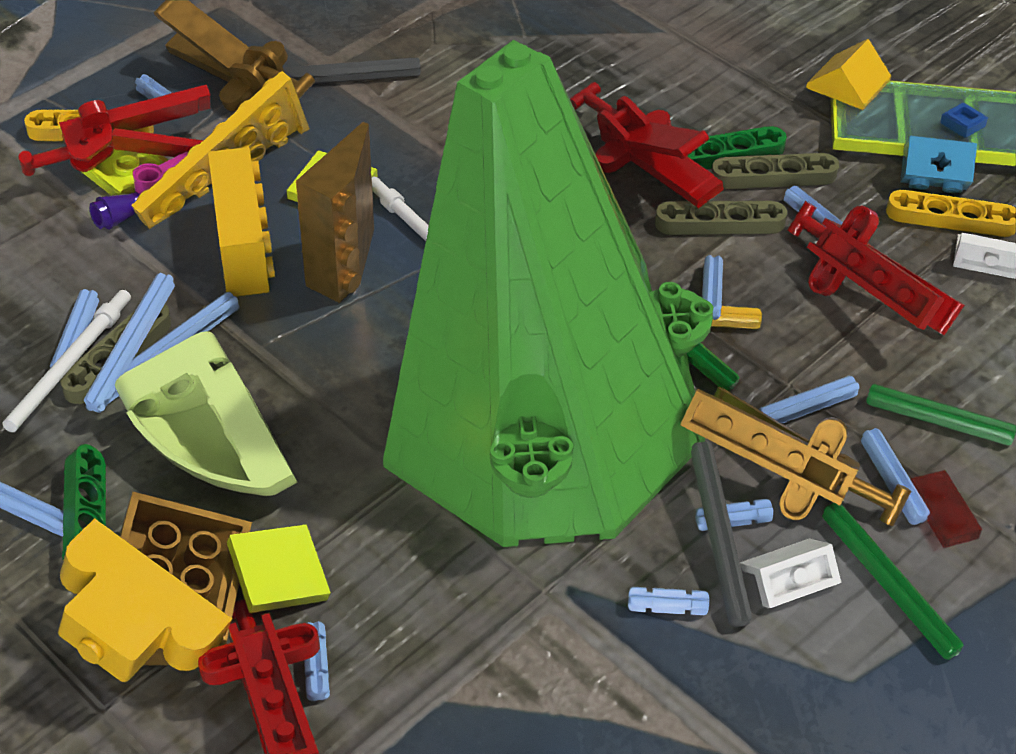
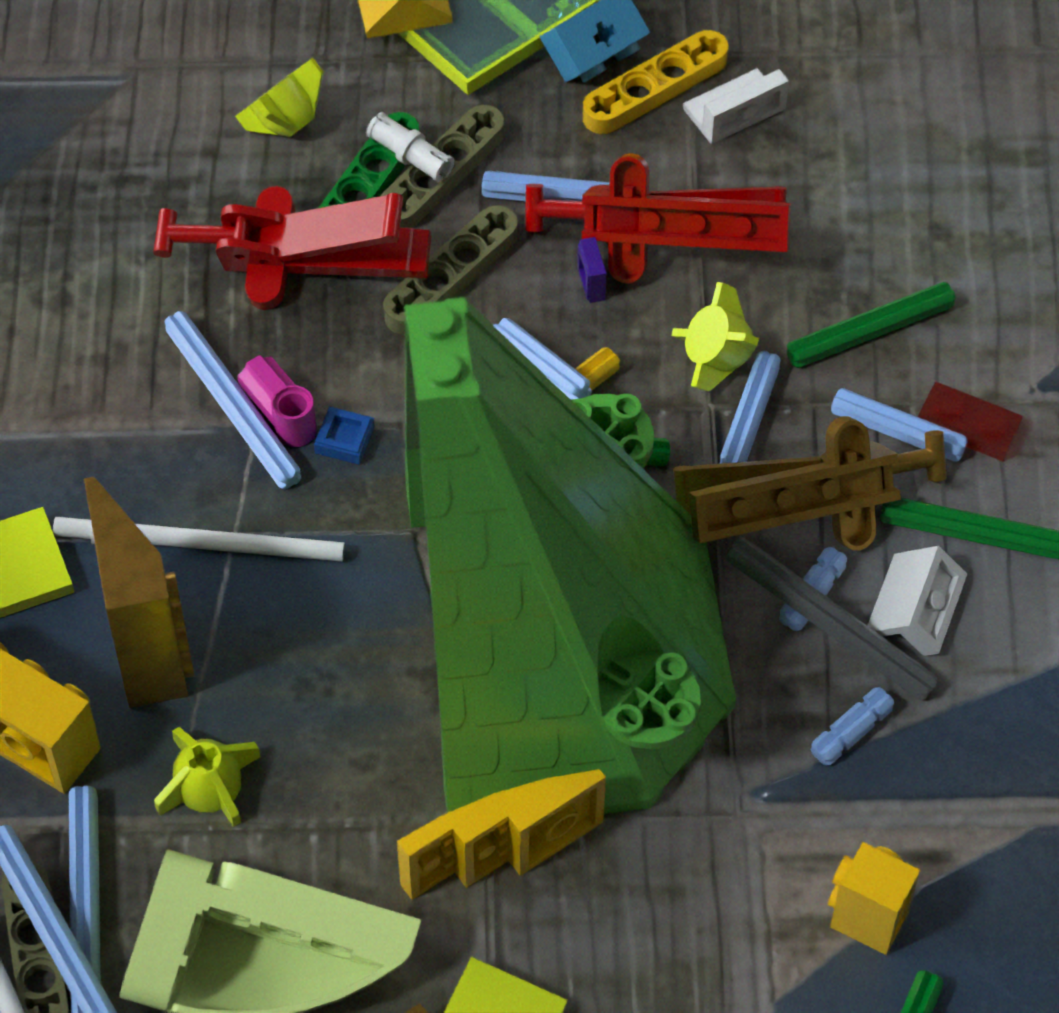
camera: 45 degrees left, 10 degrees up
none -> neon yellow piece [154,727,260,827]
none -> neon yellow piece [235,57,323,137]
none -> white pin [367,112,454,183]
none -> yellow slope [397,769,606,900]
none -> dark purple tile [577,237,606,303]
none -> neon yellow piece [672,282,759,392]
none -> yellow brick [827,842,920,955]

